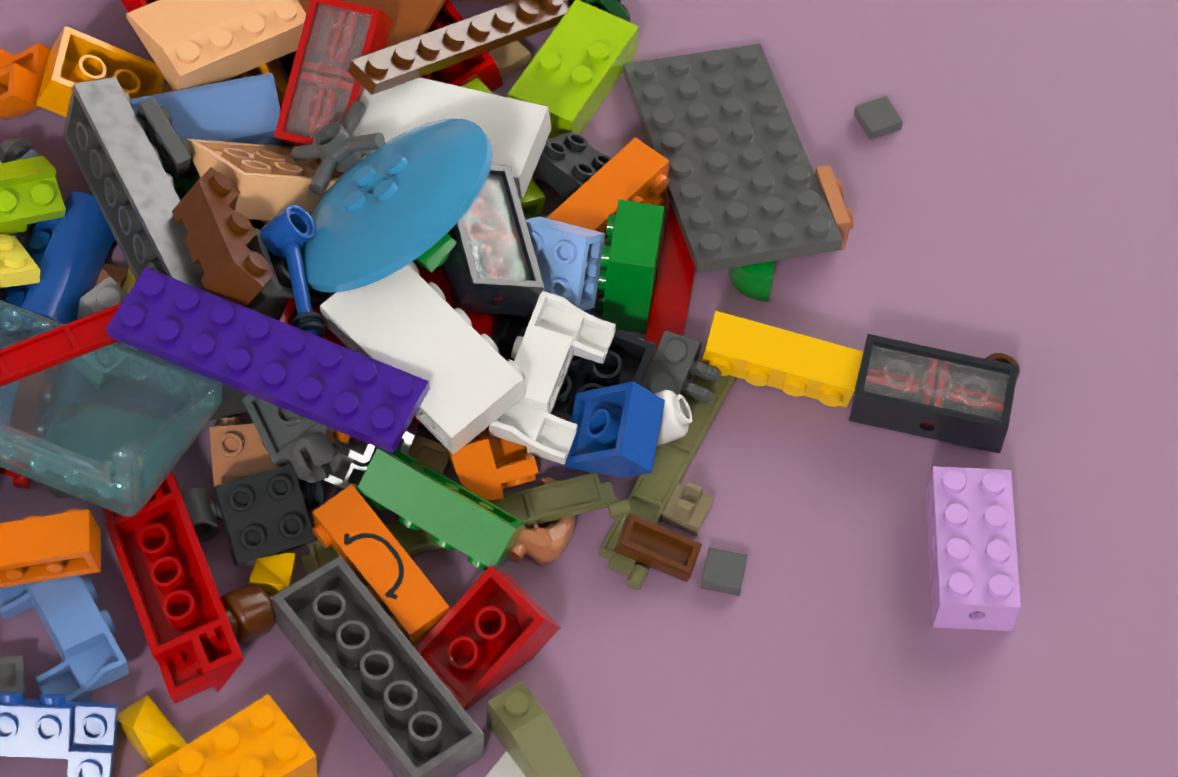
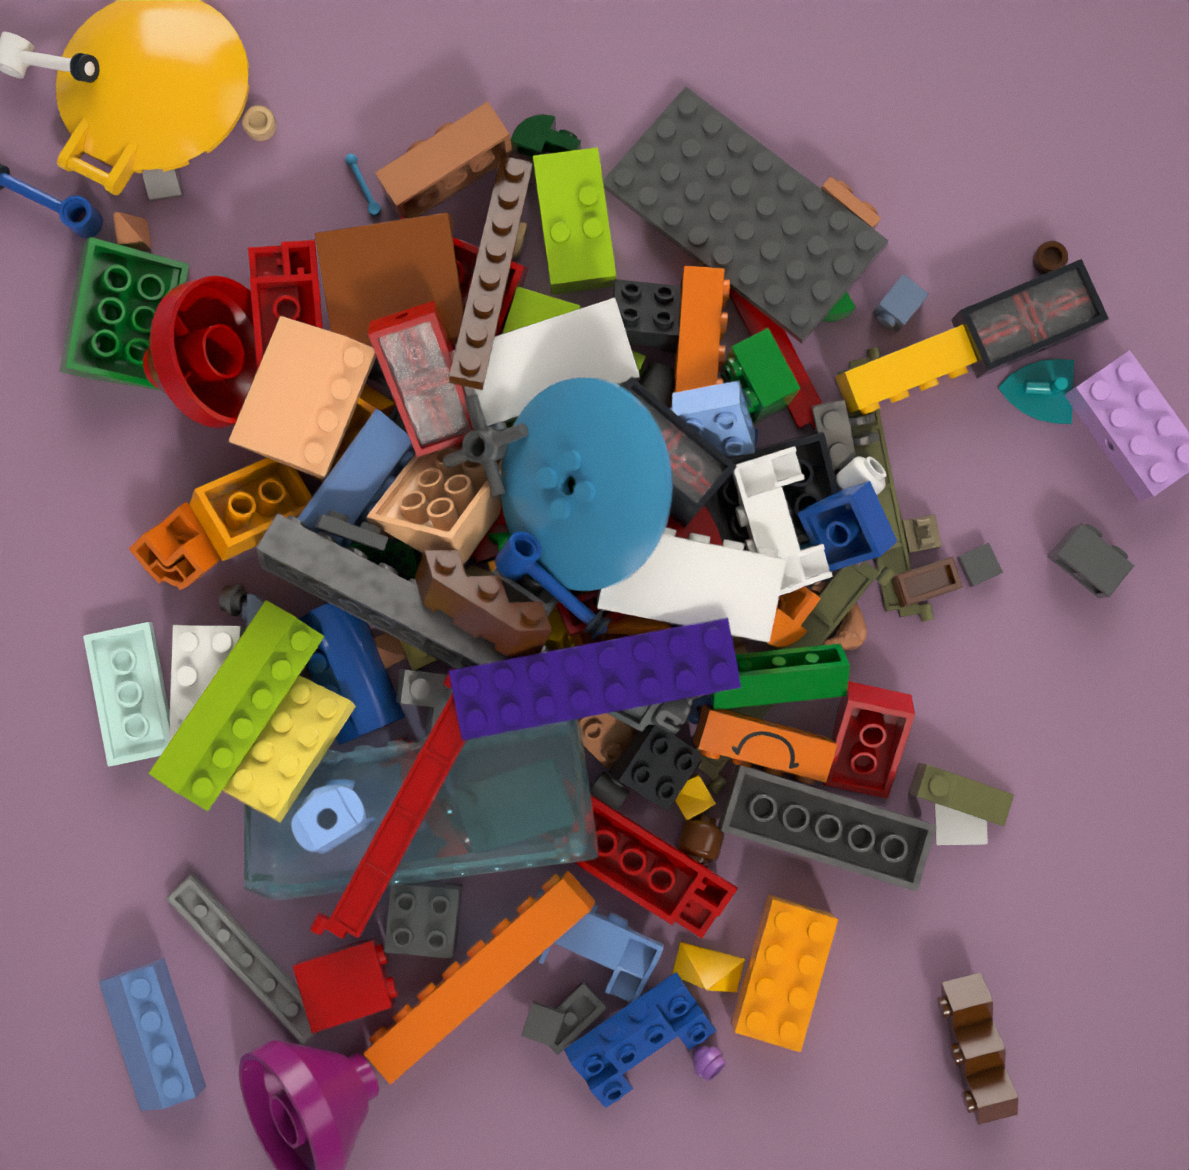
camera: 35 degrees left, 30 degrees up
dark grey tile [854,96,903,140] -> none
none -> sand blue brick [873,274,929,332]
none -> teal shield [998,359,1074,424]
none -> dark grey brick [1048,523,1135,598]

